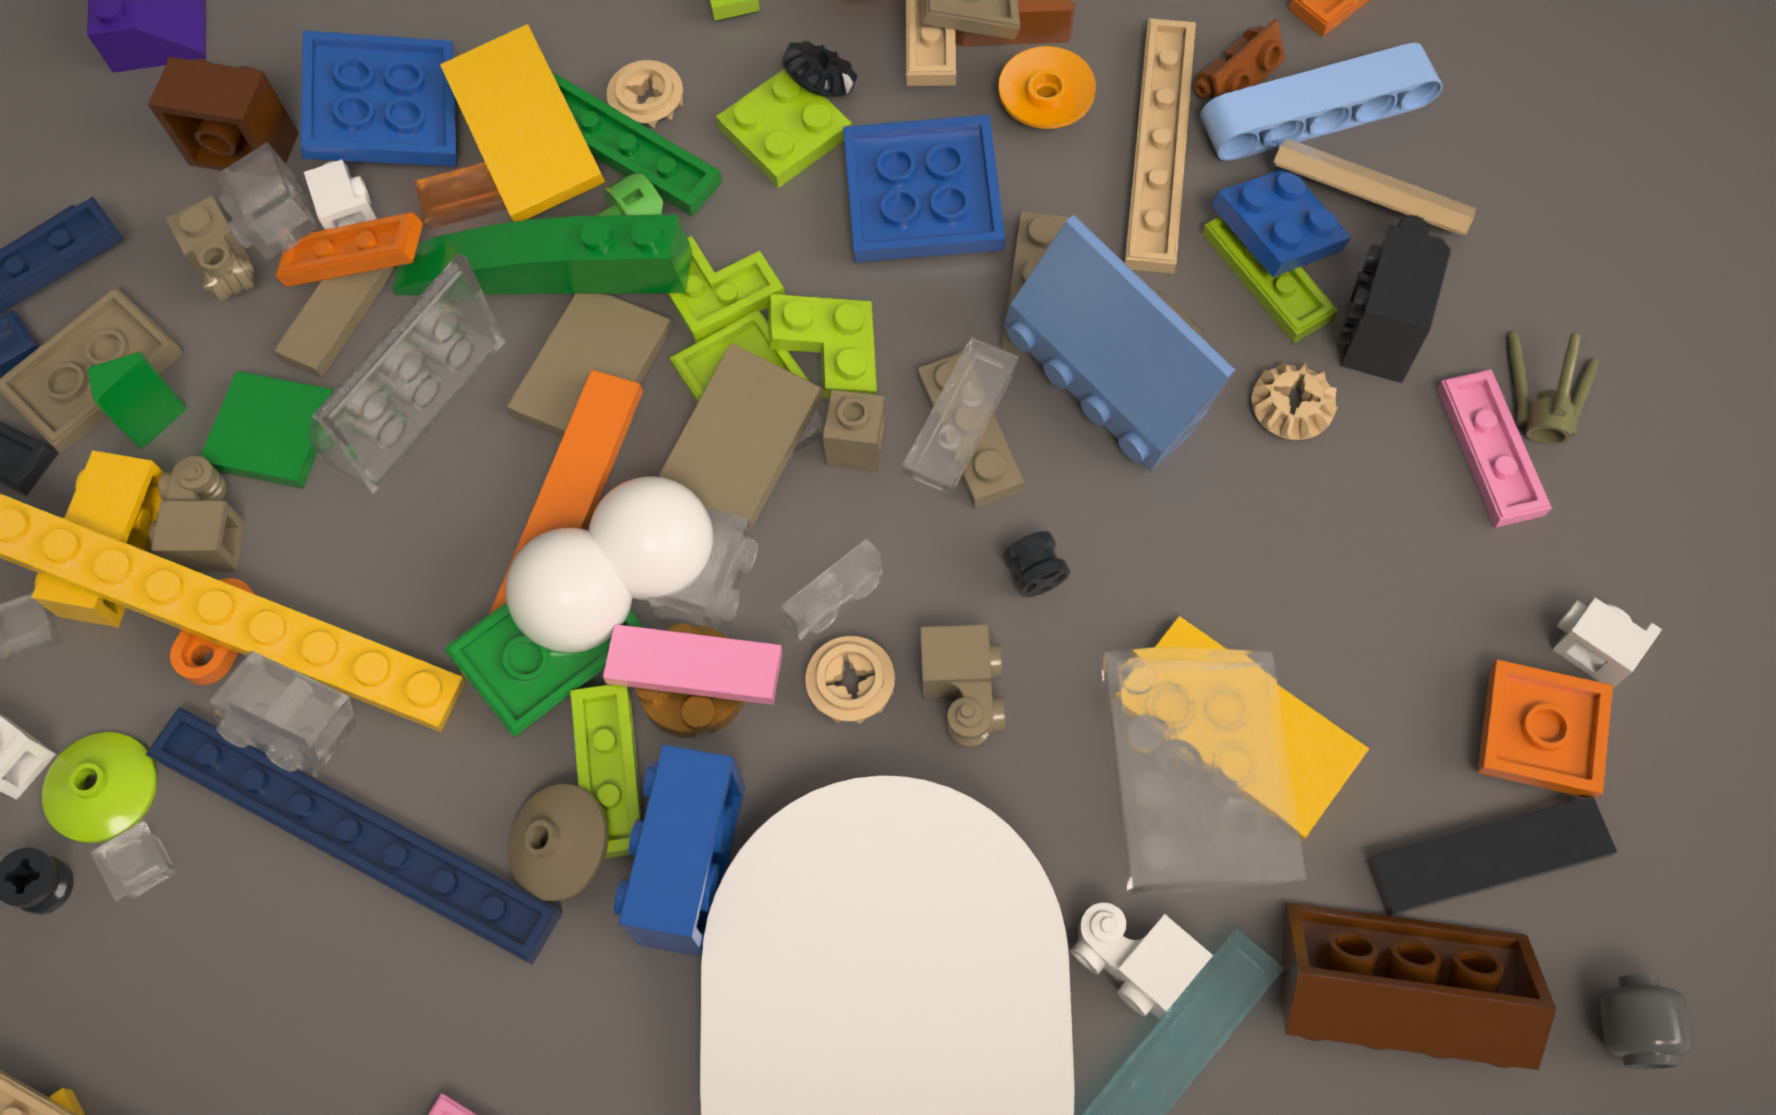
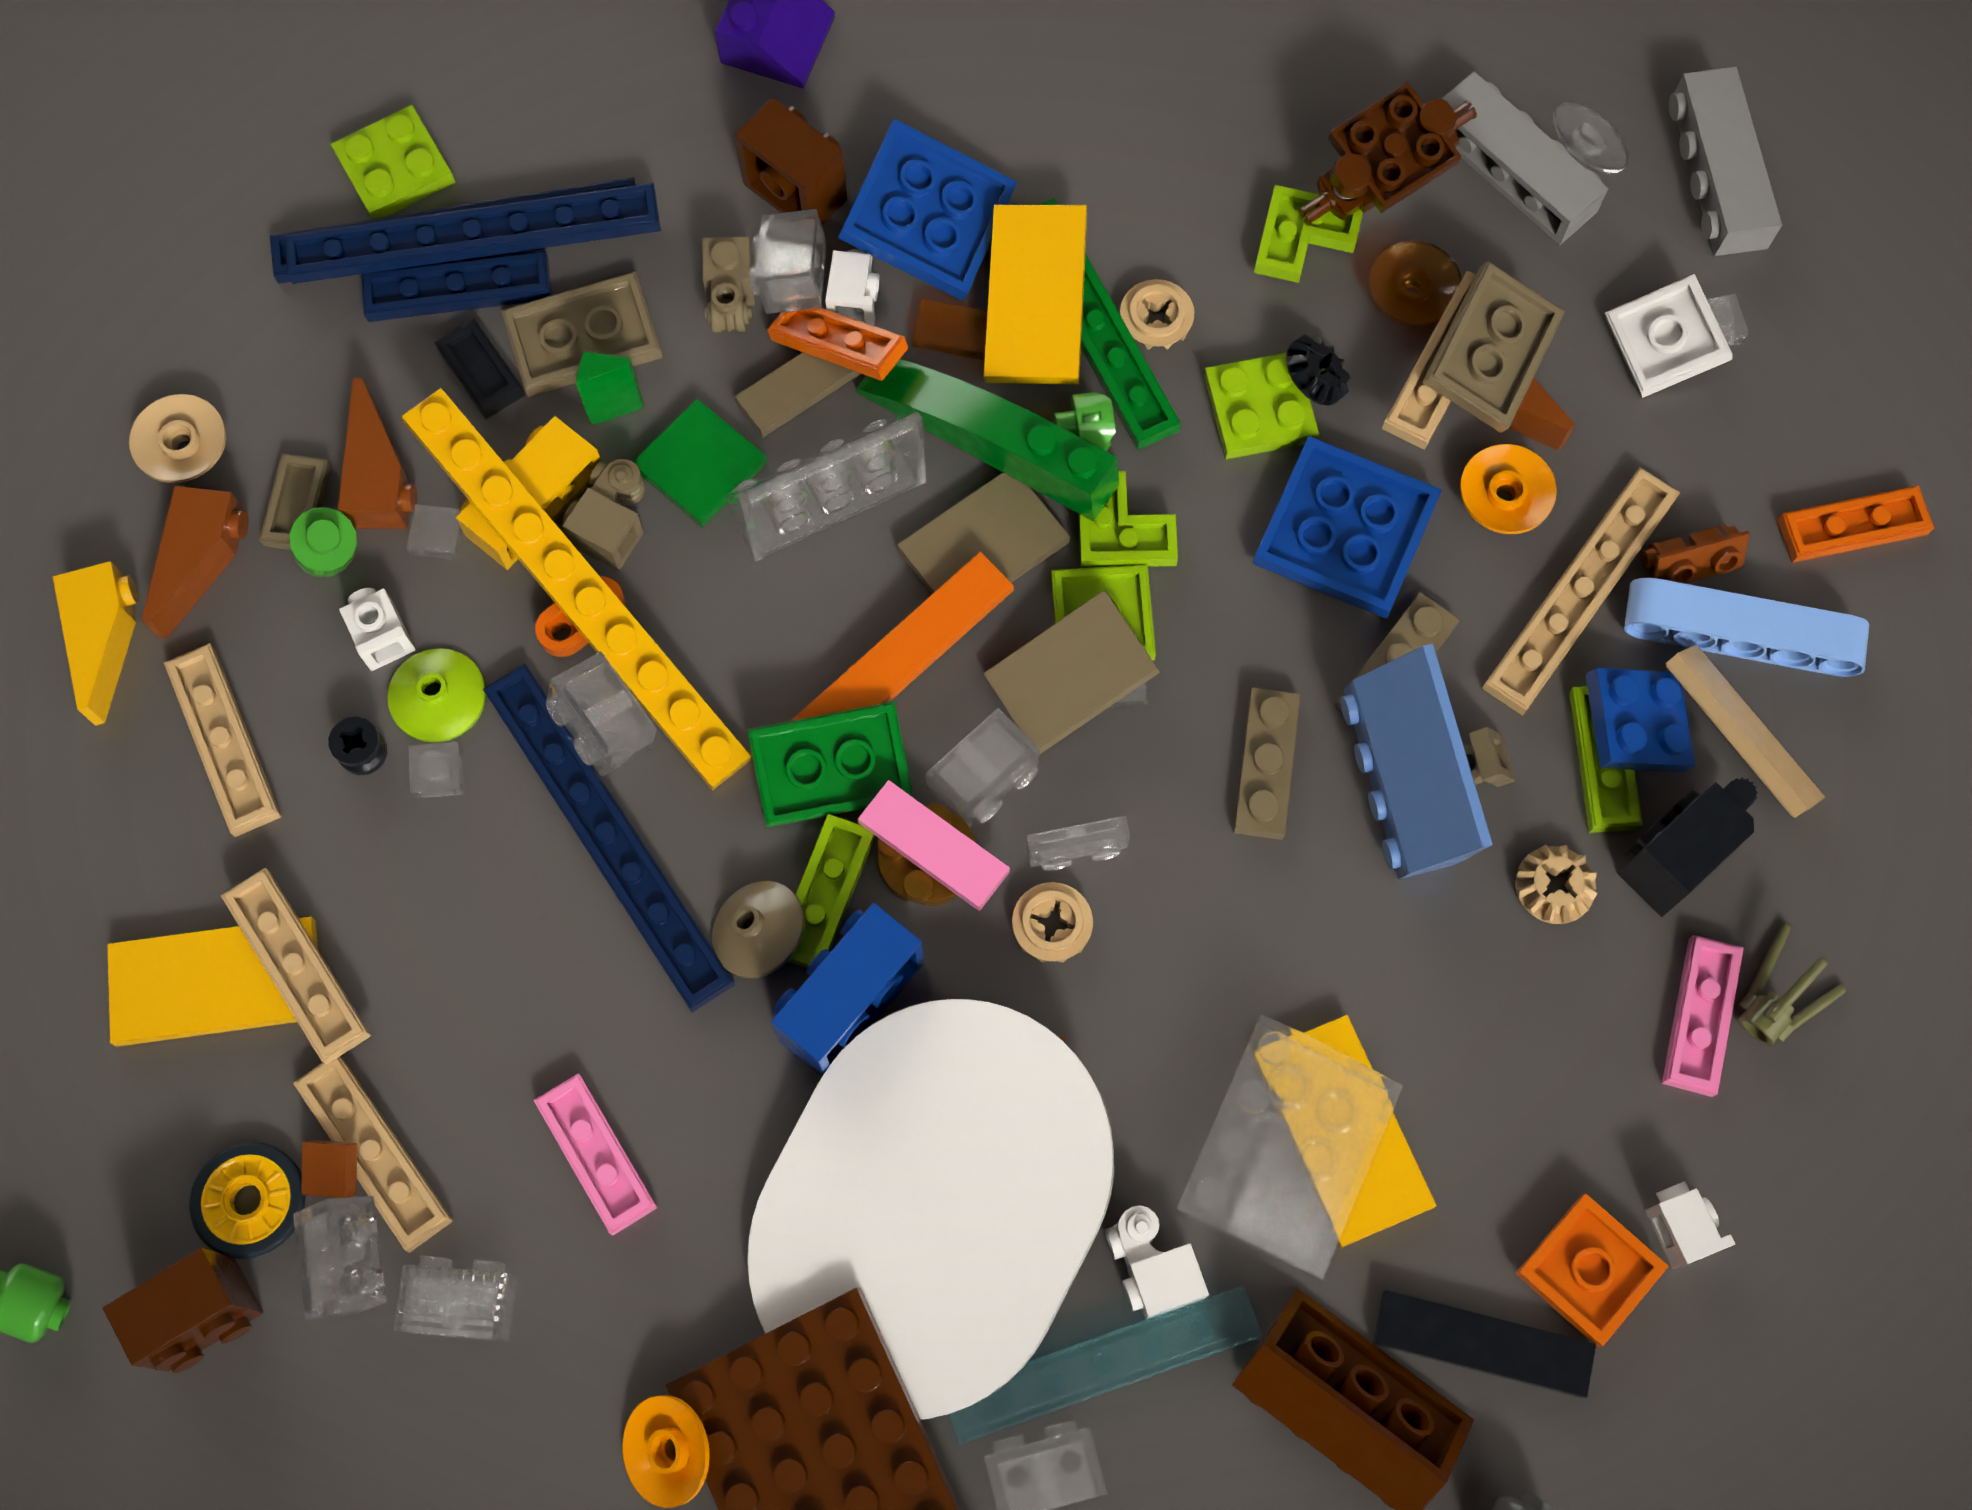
camera: 25 degrees right, 5 degrees up
white piece [506,527,632,653] -> none
white piece [589,476,713,601] -> none
lime plate [768,294,877,399] -> none
dark tan brick [823,390,886,472] -> none
clear tile [902,337,1019,495] -> none
dark tan brick [920,624,1005,748] -> none
black wheel [1002,531,1070,597] -> none

